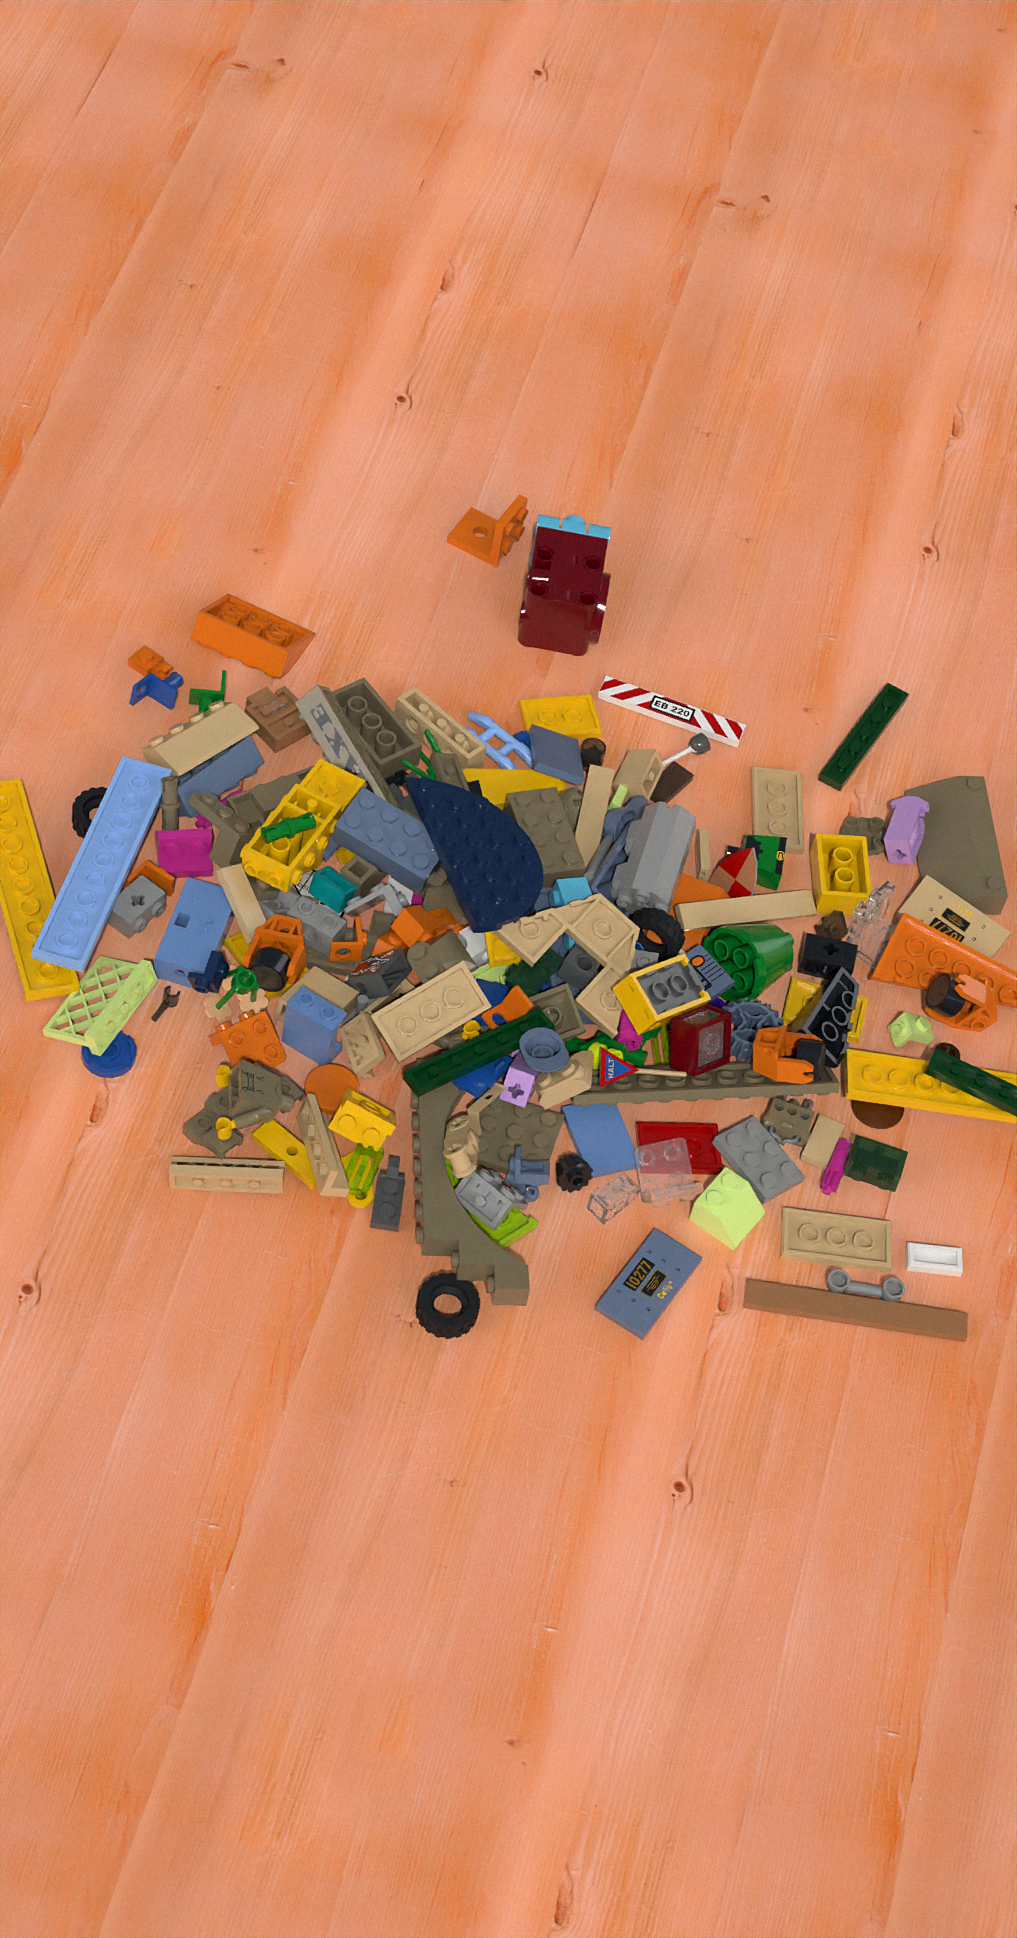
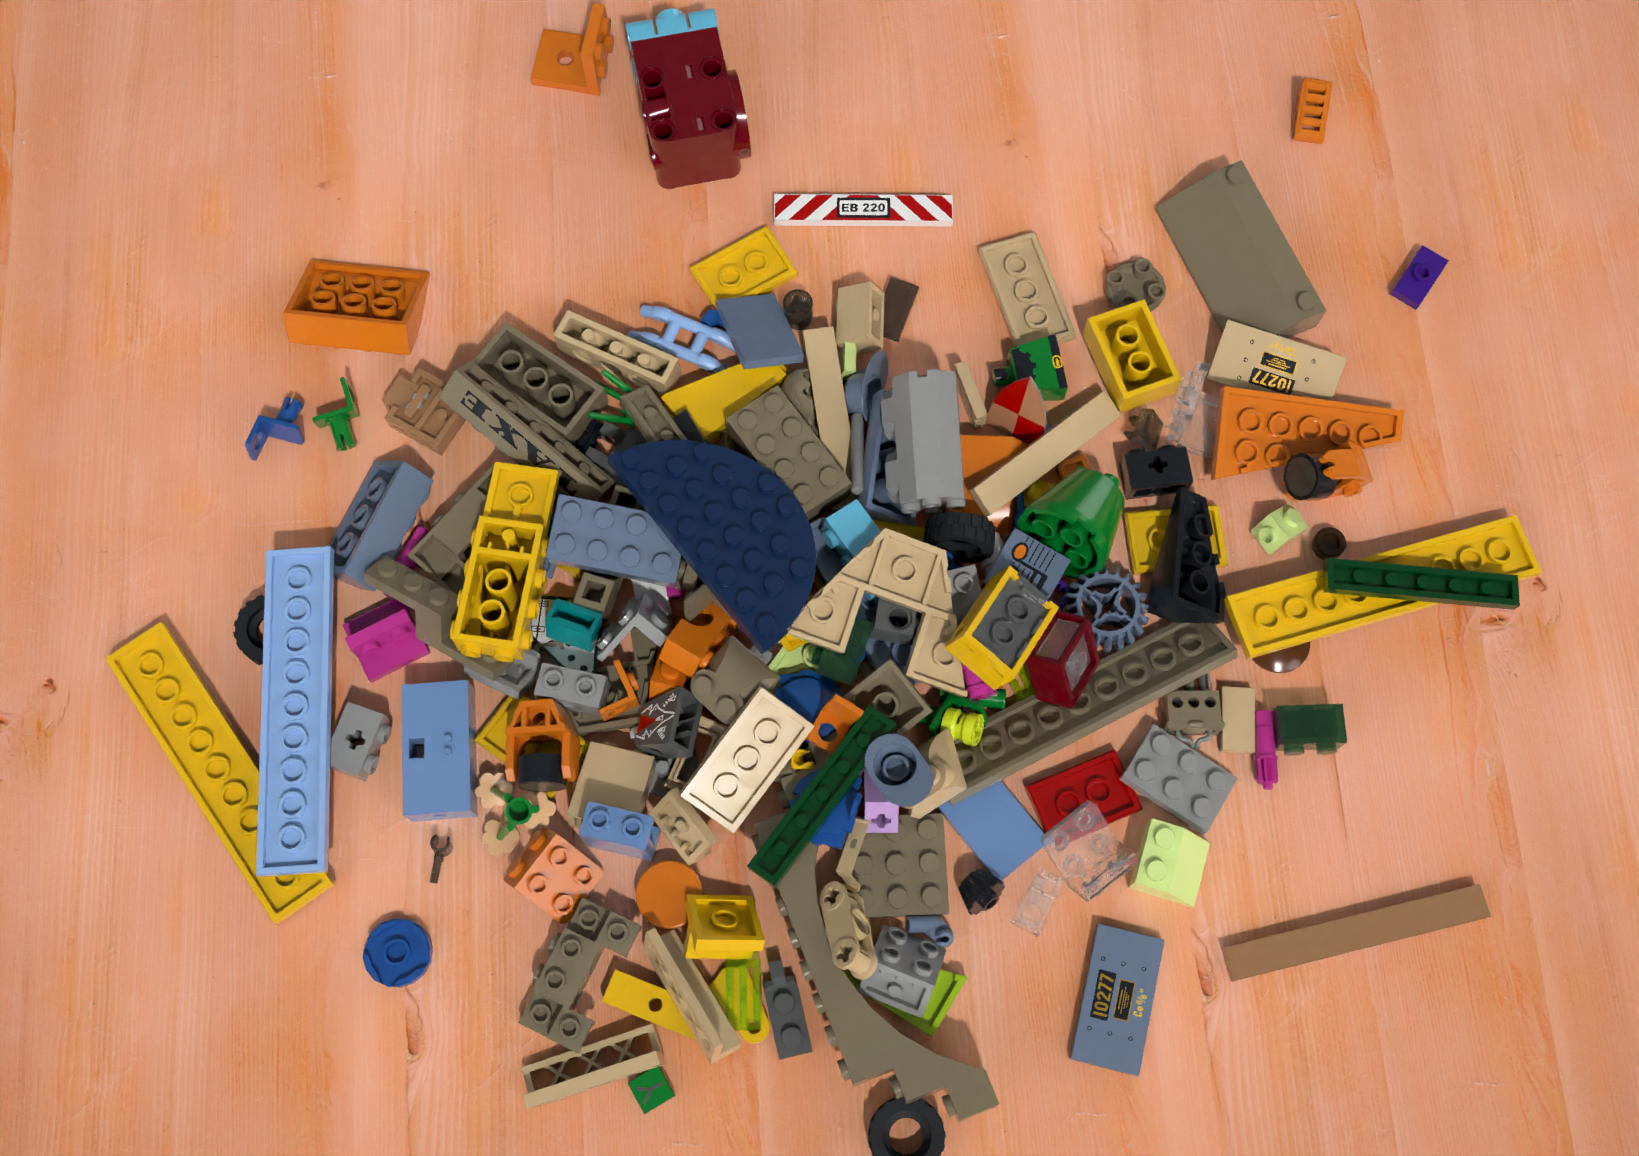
camera: 10 degrees left, 20 degrees up
yellowish green fence [42,956,158,1056] -> none
orange bracket [126,860,175,897] -> none
orange plate [128,645,172,680] -> none
tan slope [141,700,259,777] -> none
dark tan pin [159,776,180,831] -> none
dark blue bracket [187,951,229,994] -> none
dark tan torso [215,1059,294,1140] -> none
tan tile [216,864,266,945] -> none
green pin [261,812,316,844] -> none
sand blue bracket [510,1147,550,1186] -> none
piece [599,1047,687,1088] -> none
dark grey hinge [661,733,711,768] -> none
orange piece [753,1025,826,1084] -> none
tan tile [780,1207,892,1273] -> none
dark green plate [818,683,909,791] -> none
light grey bar [827,1269,905,1302] -> none
lavender piece [884,796,930,865] -> none
white tile [906,1242,963,1277] -> none
none -> green tile [628,1067,675,1114]

